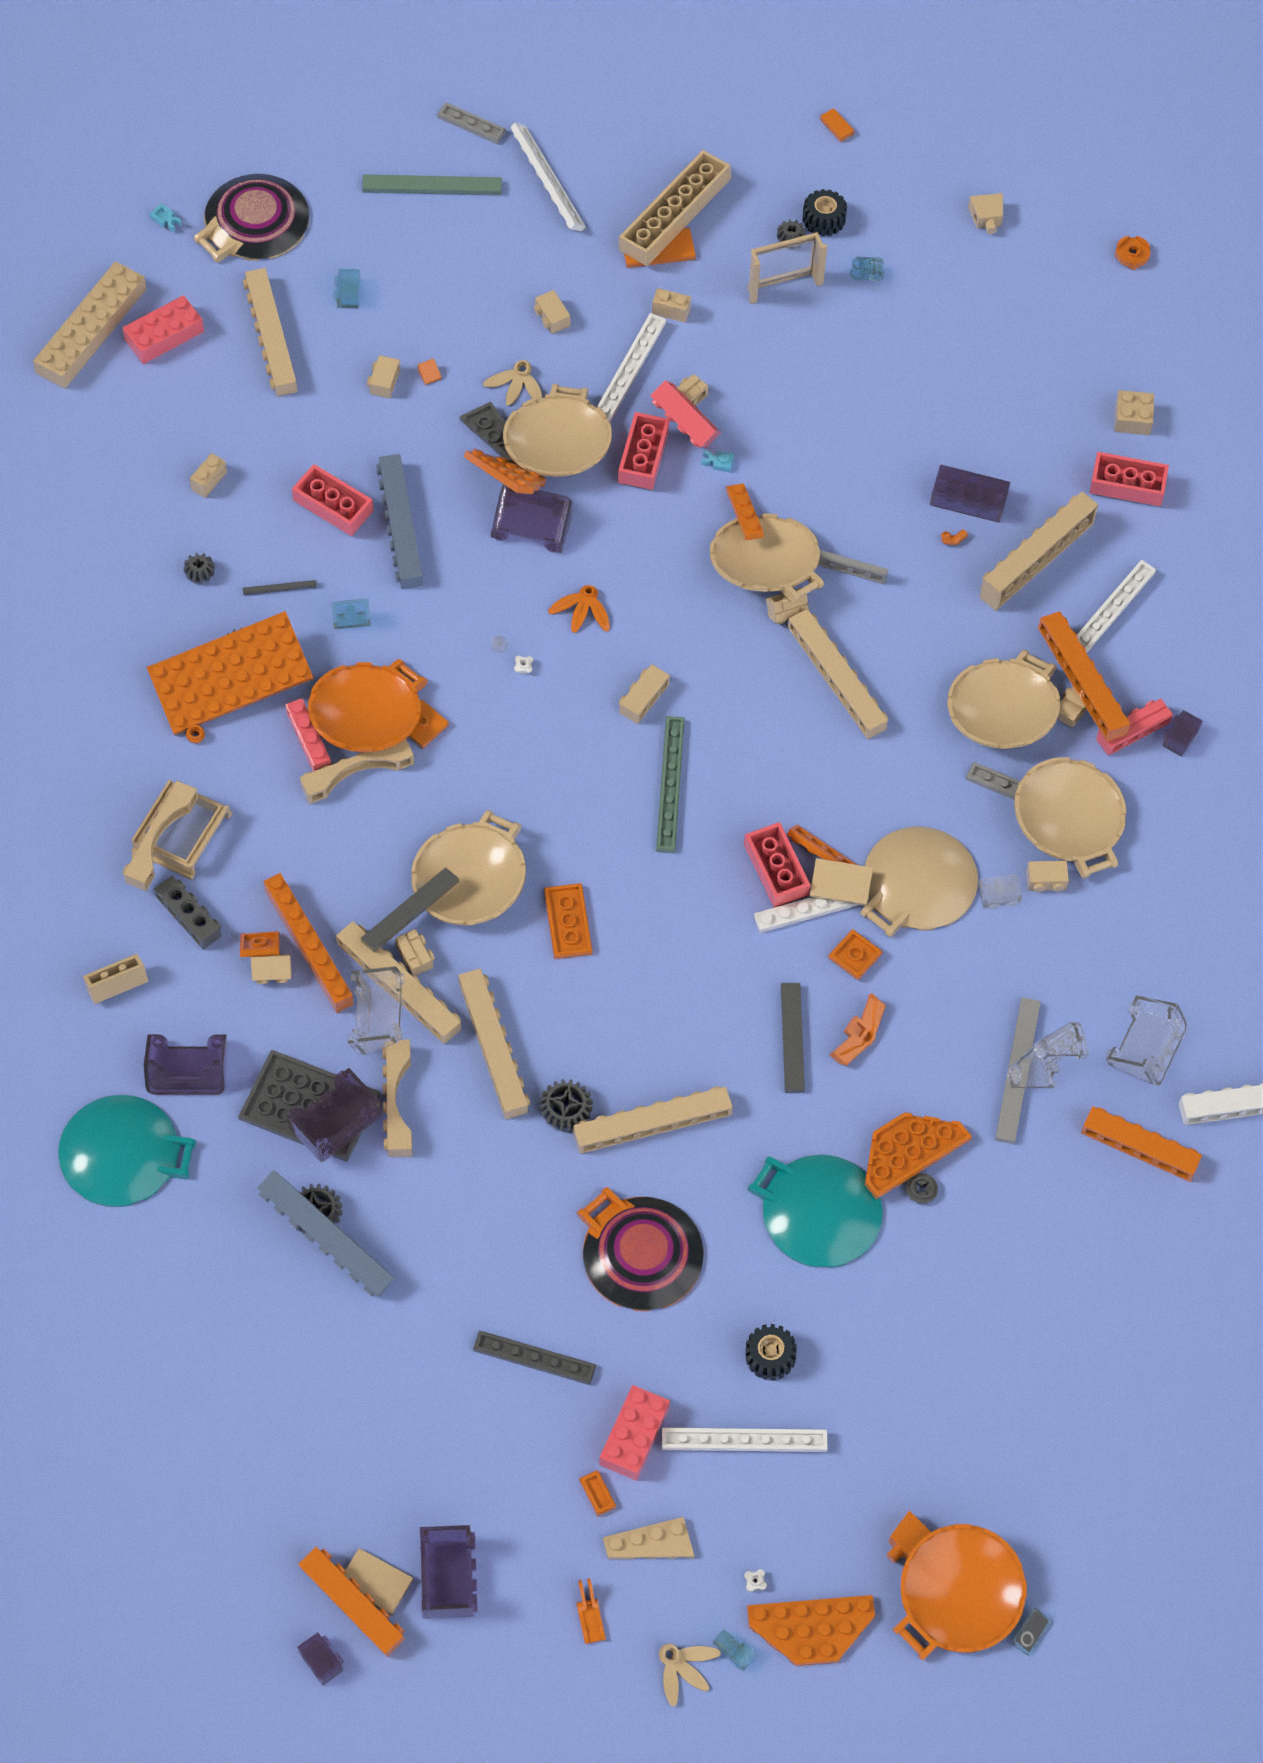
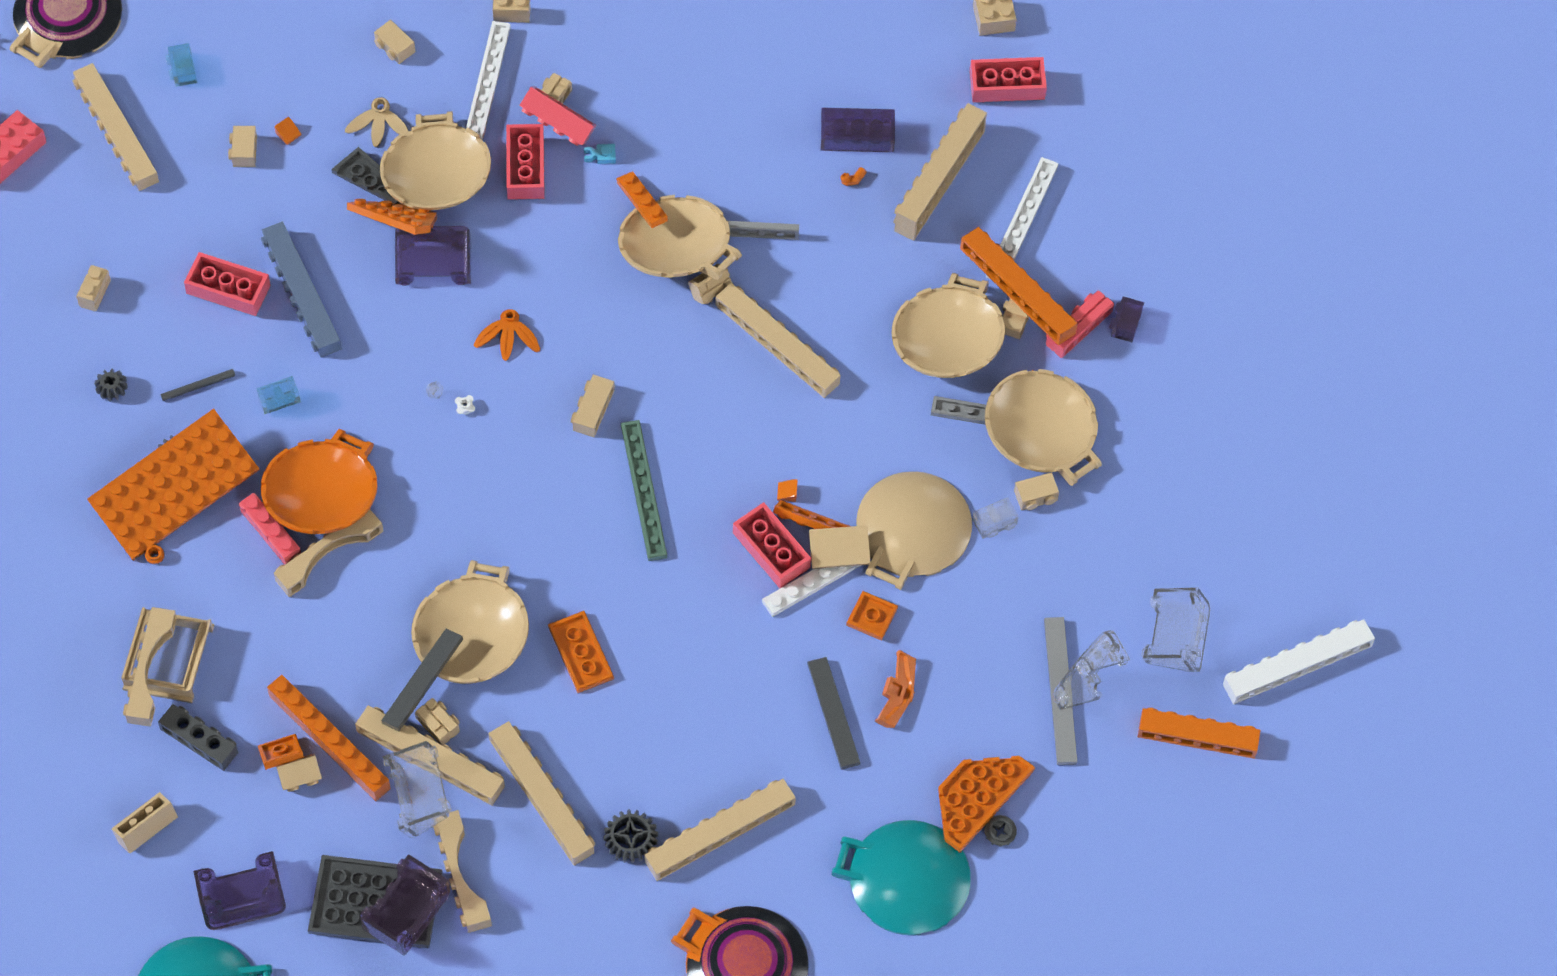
camera: 15 degrees left, 0 degrees up
orange plate [408,700,449,749] -> none
none -> orange slope [777,479,798,502]

